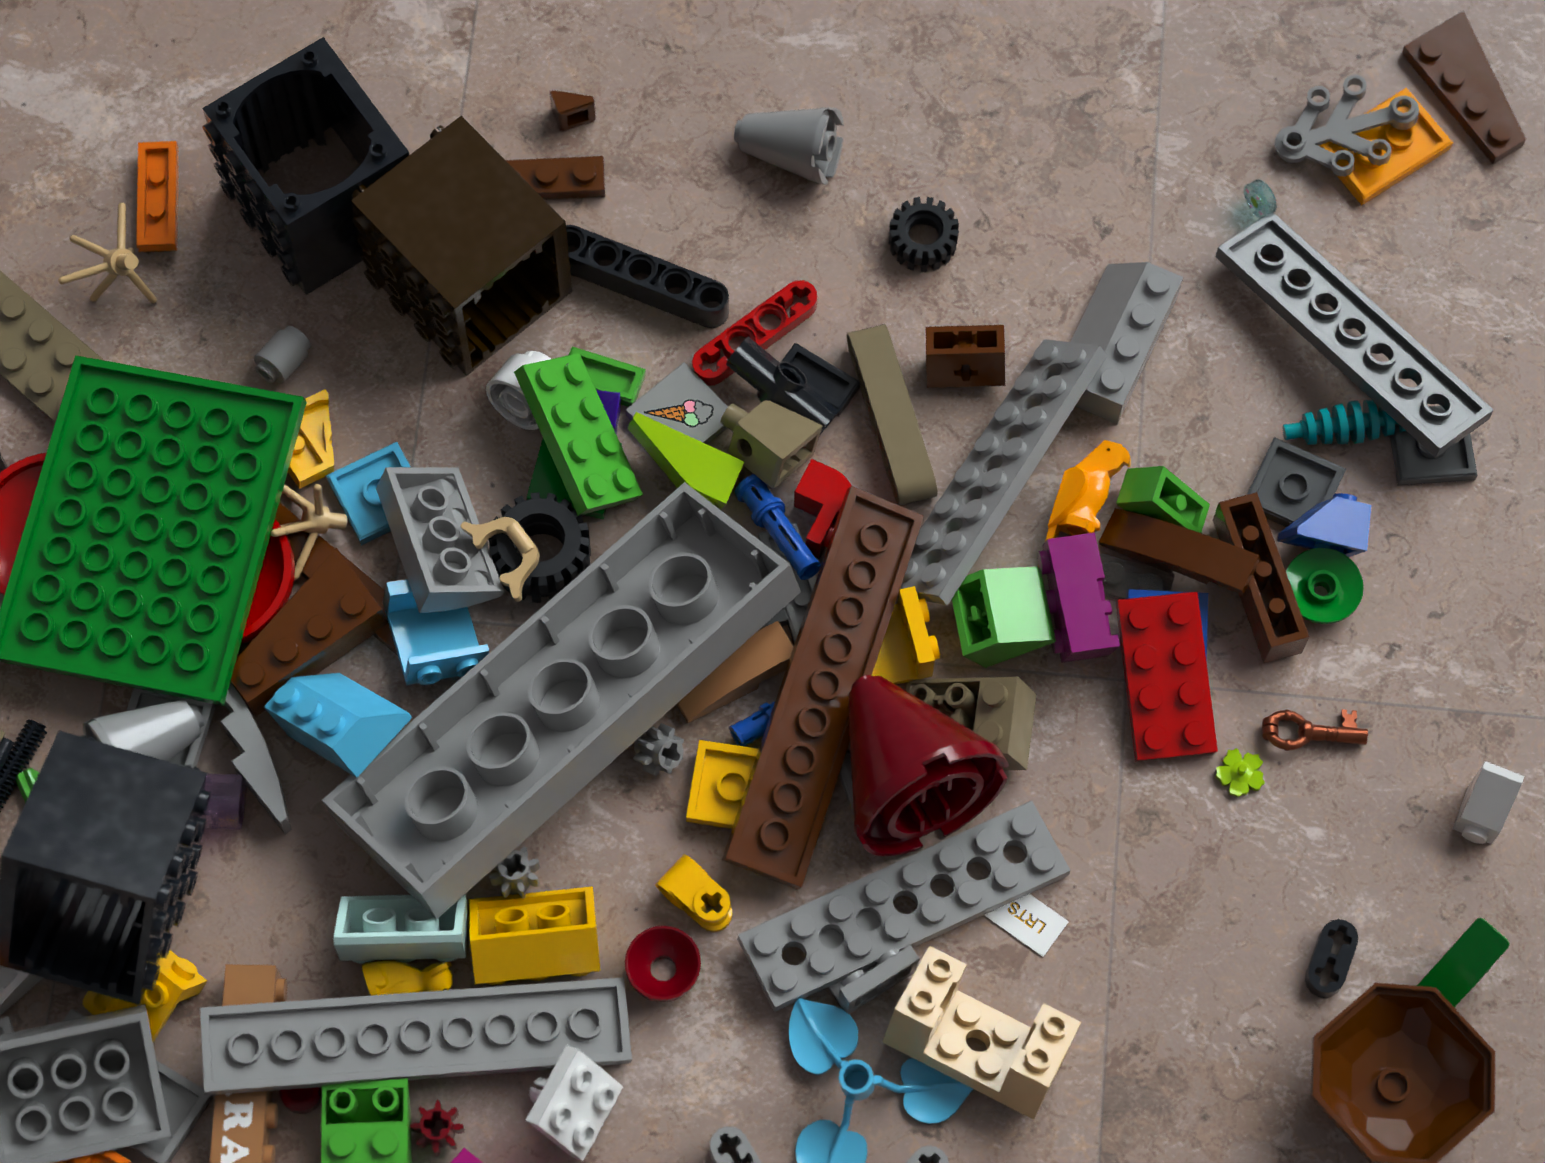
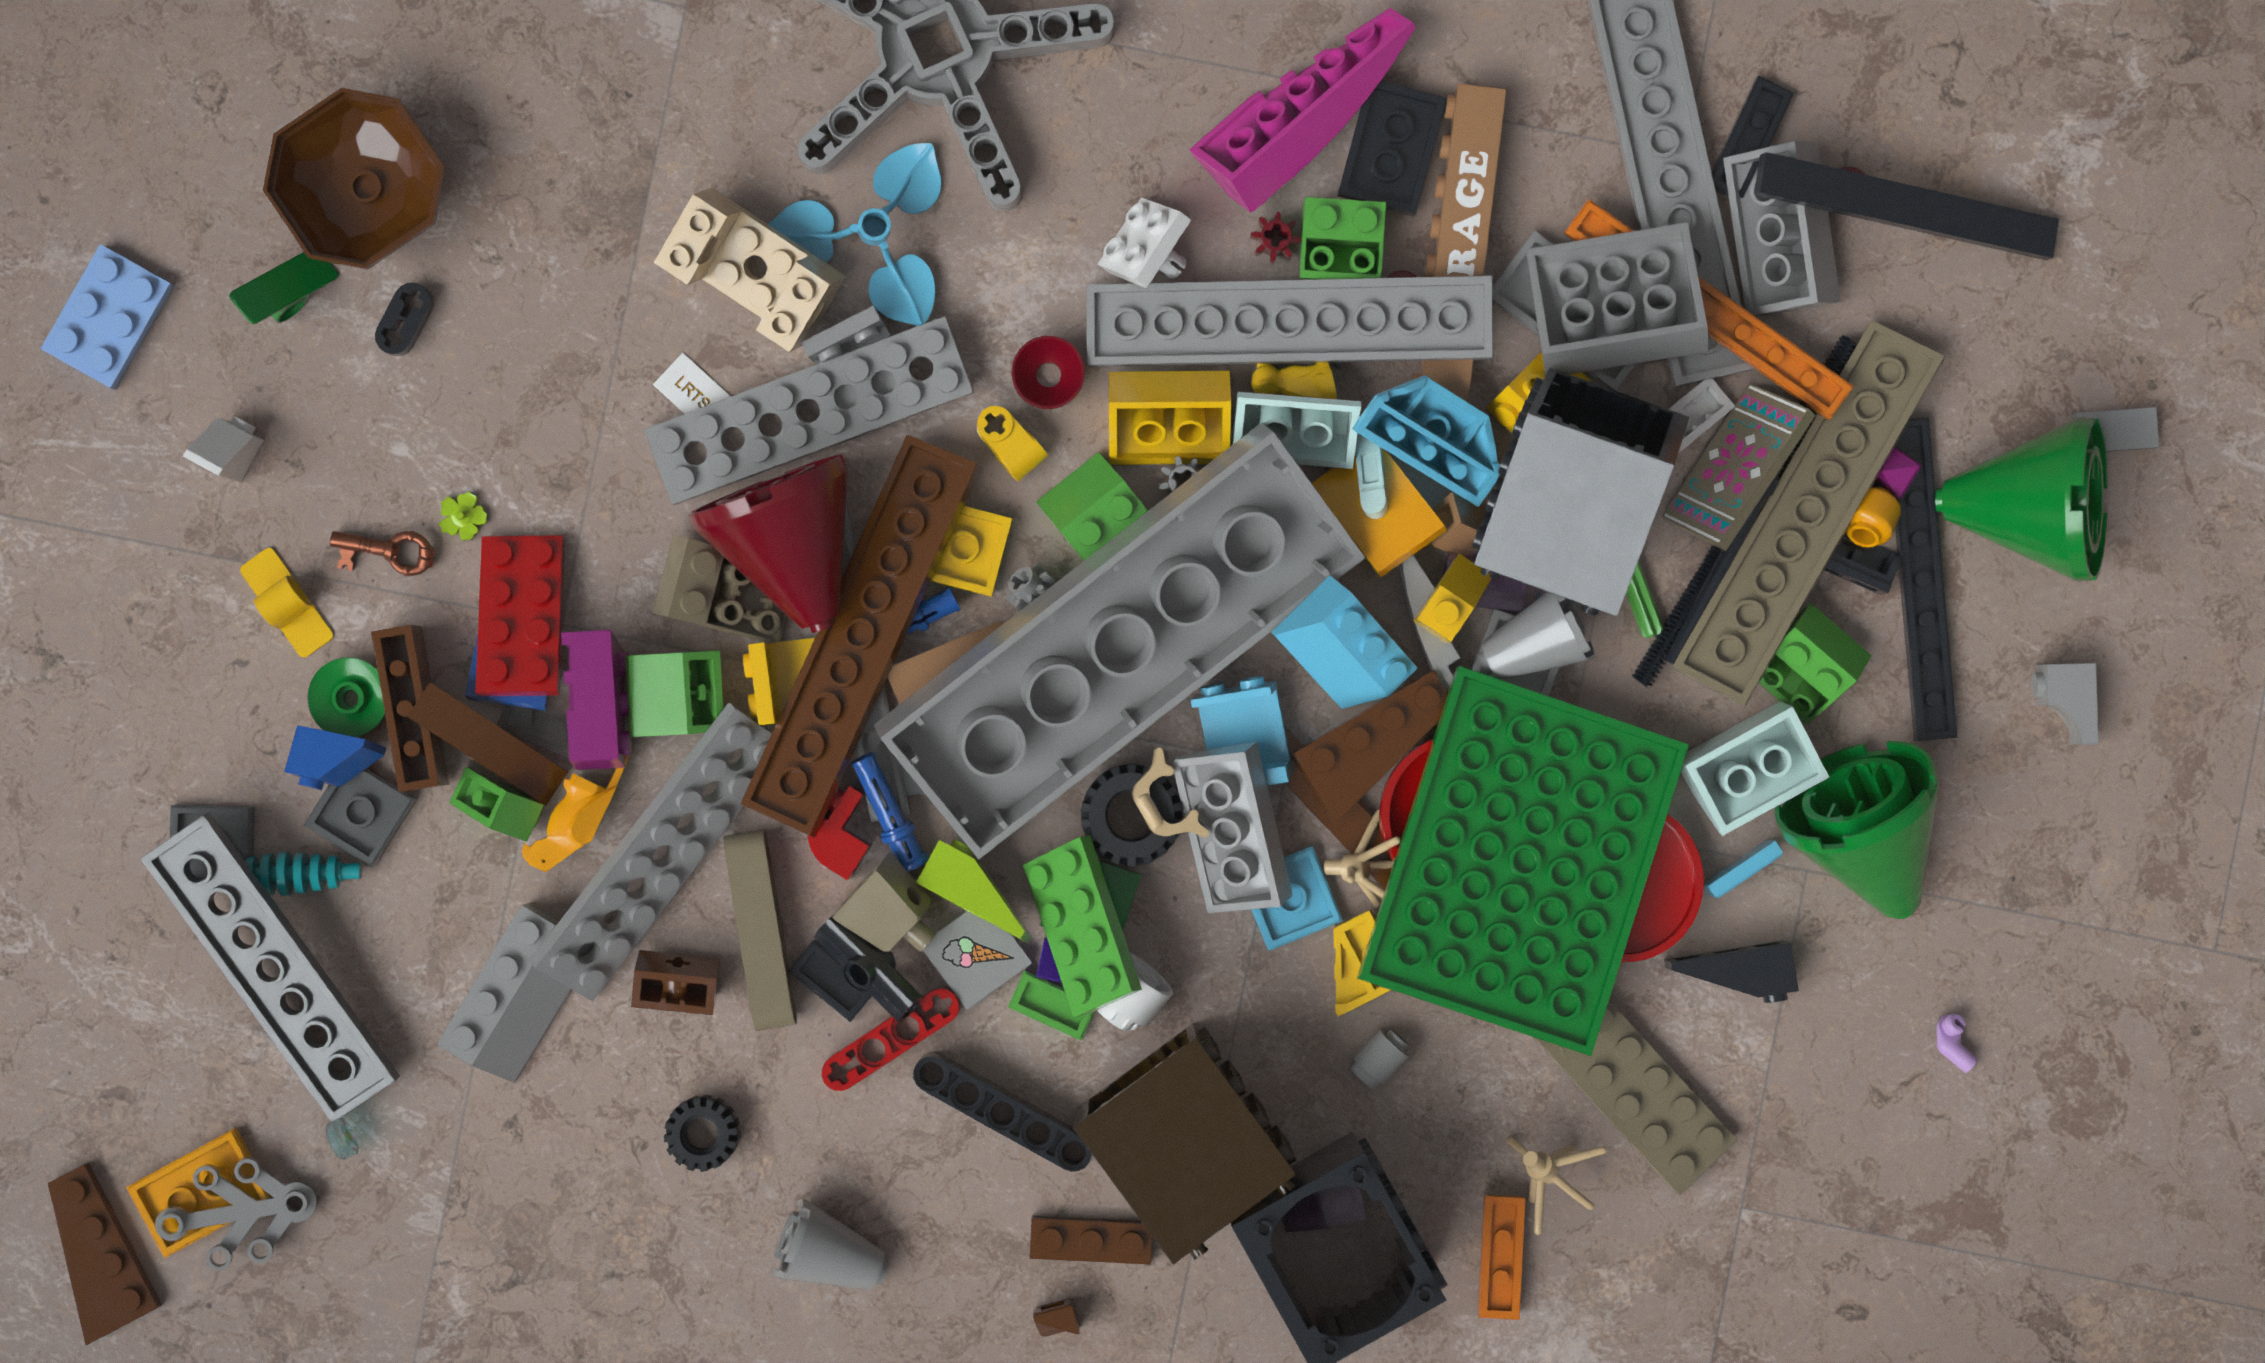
camera: 175 degrees left, 20 degrees up
none -> yellow piece [240,548,333,658]
none -> bright green slope [1036,452,1148,561]
none -> light orange tile [1311,448,1447,578]
none -> medium azure wedge [1352,375,1500,507]
none -> light aqua piece [1355,434,1388,519]
none -> yellow slope [1413,553,1492,644]
none -> medium nougat panel [1432,492,1486,559]

